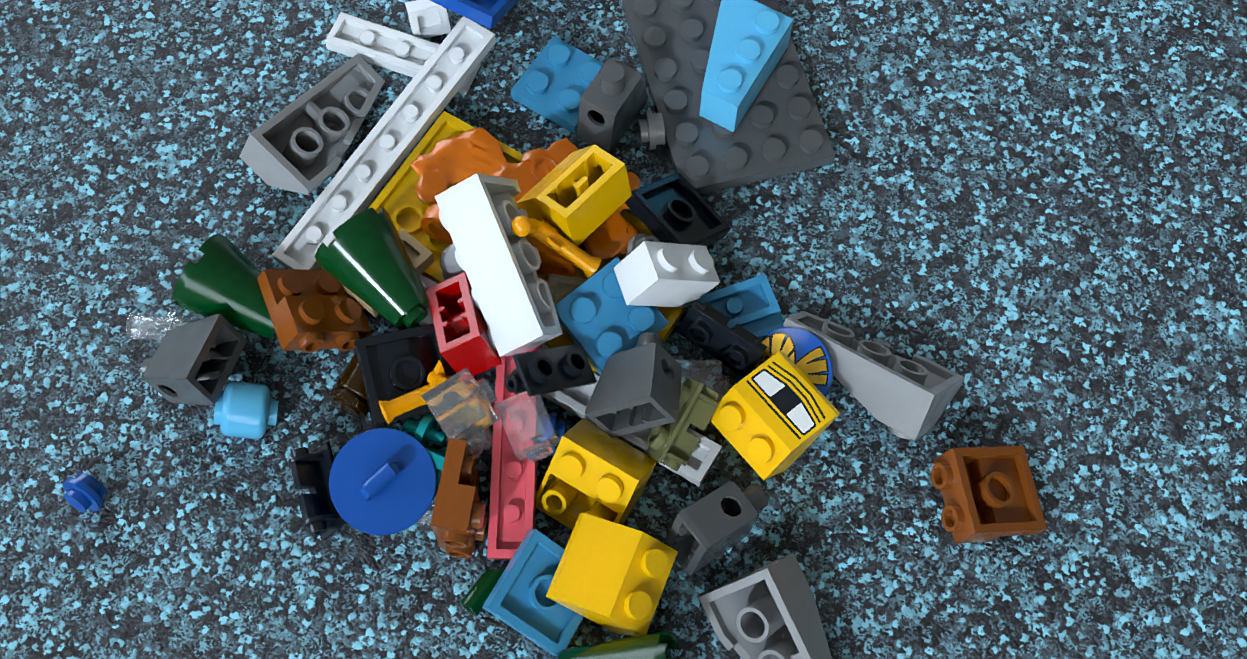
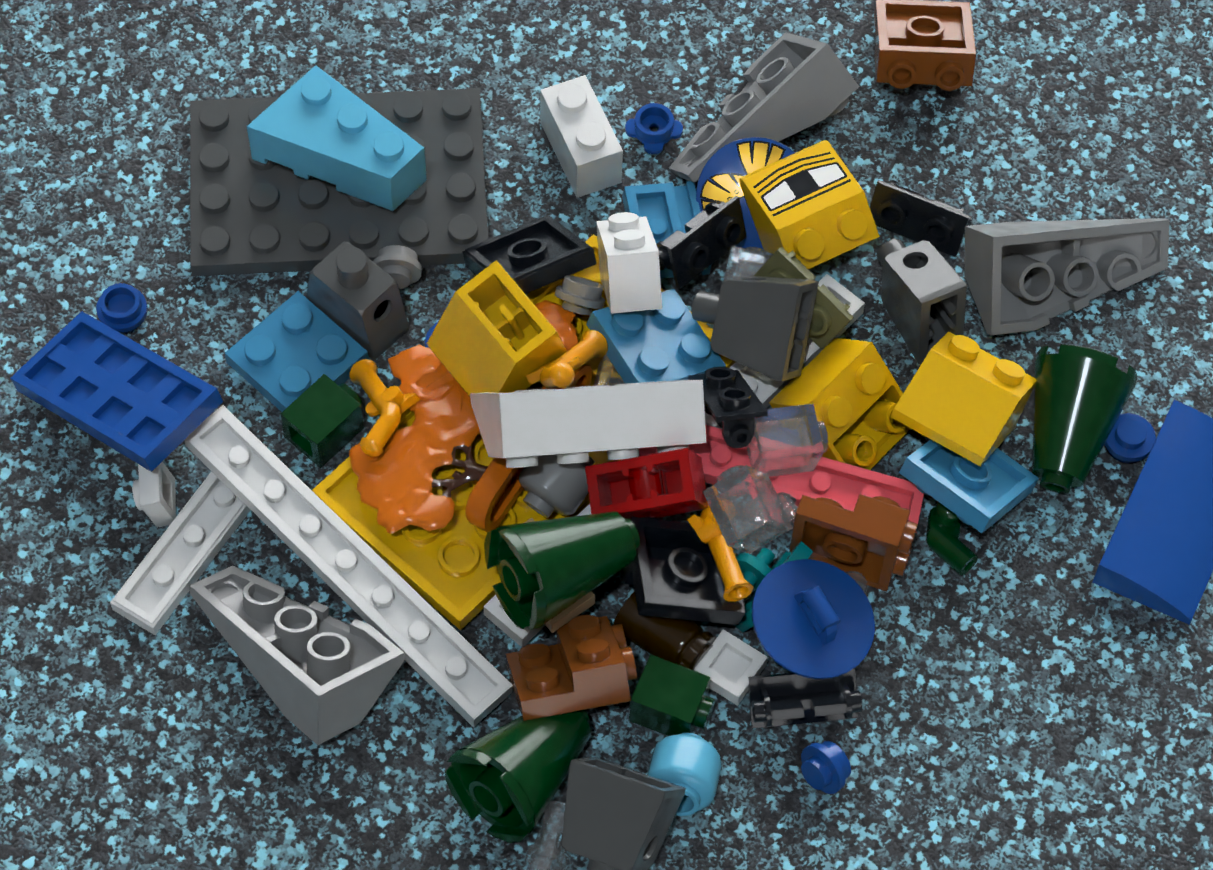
camera: 80 degrees left, 5 degrees down
none -> dark green brick [280,374,364,468]
none -> light orange piece [349,359,420,457]
none -> white brick [540,75,623,198]
none -> blue plate [625,103,683,154]
none -> dark green brick [629,654,715,736]
none -> white plate [694,629,768,706]
none -> blue plate [801,741,851,794]
none -> black hinge [870,180,973,257]

